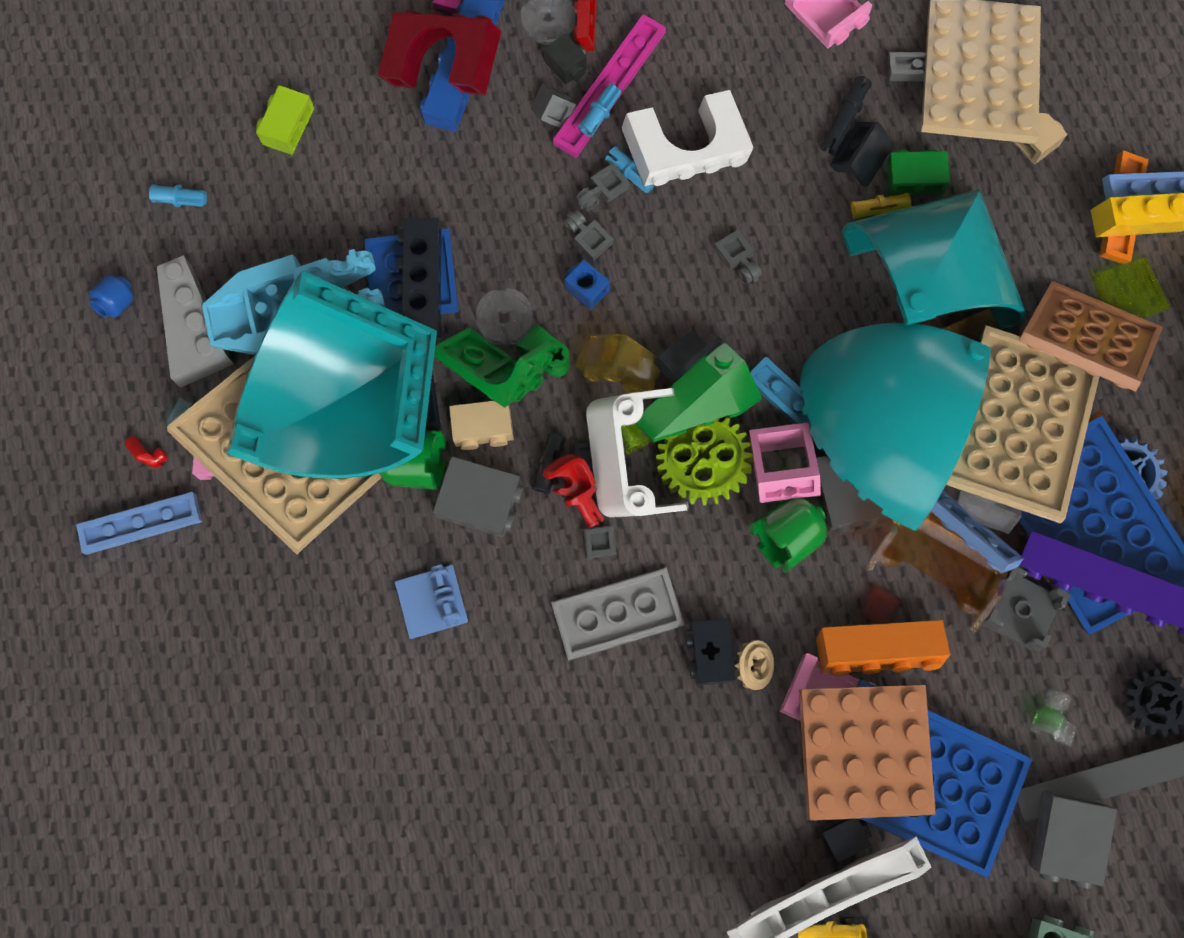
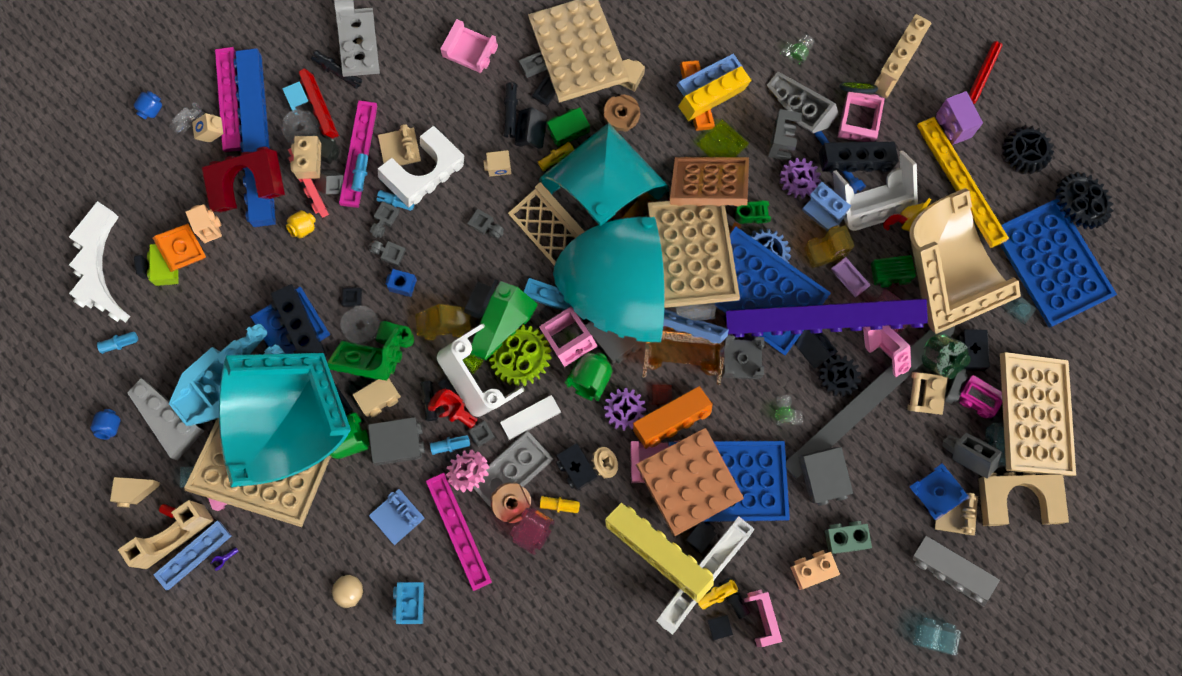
camera: 30 degrees left, 0 degrees up
none -> white arch [69,201,130,323]
none -> tan slope [110,477,160,508]
none -> tan arch [118,500,214,569]
none -> black tile [134,255,148,279]
none -> orange tile [153,224,206,272]
none -> light nougat brick [186,204,222,243]
none -> dark purple hand [210,548,239,571]
none -> yellow head [286,210,315,238]
none -> coral plate [288,148,329,218]
none -> tan brick [291,136,321,179]
none -> tan hair [332,575,363,608]
none -> black tile [342,288,362,307]
none -> tan hinge [378,125,421,166]
none -> dark azure bracket [393,582,424,624]
none -> dark pink plate [426,473,492,591]
none -> dark azure axle [430,435,470,455]
none -> bright pink gear [446,450,489,492]
none -> tan brick [484,150,511,177]
none -> medium nougat plate [491,482,531,523]
none -> white tile [500,395,561,440]
none -> tan fence [508,182,585,266]
none -> clear pink brick [510,508,555,555]
none -> black tile [532,73,556,106]
none -> yellow axle [540,496,580,513]
none -> medium nougat plate [604,94,640,132]
none -> medium lavender gear [604,388,646,431]
none -> light yellow brick [605,503,713,603]
none -> green piece [734,200,771,224]
none -> black panel [794,330,838,369]

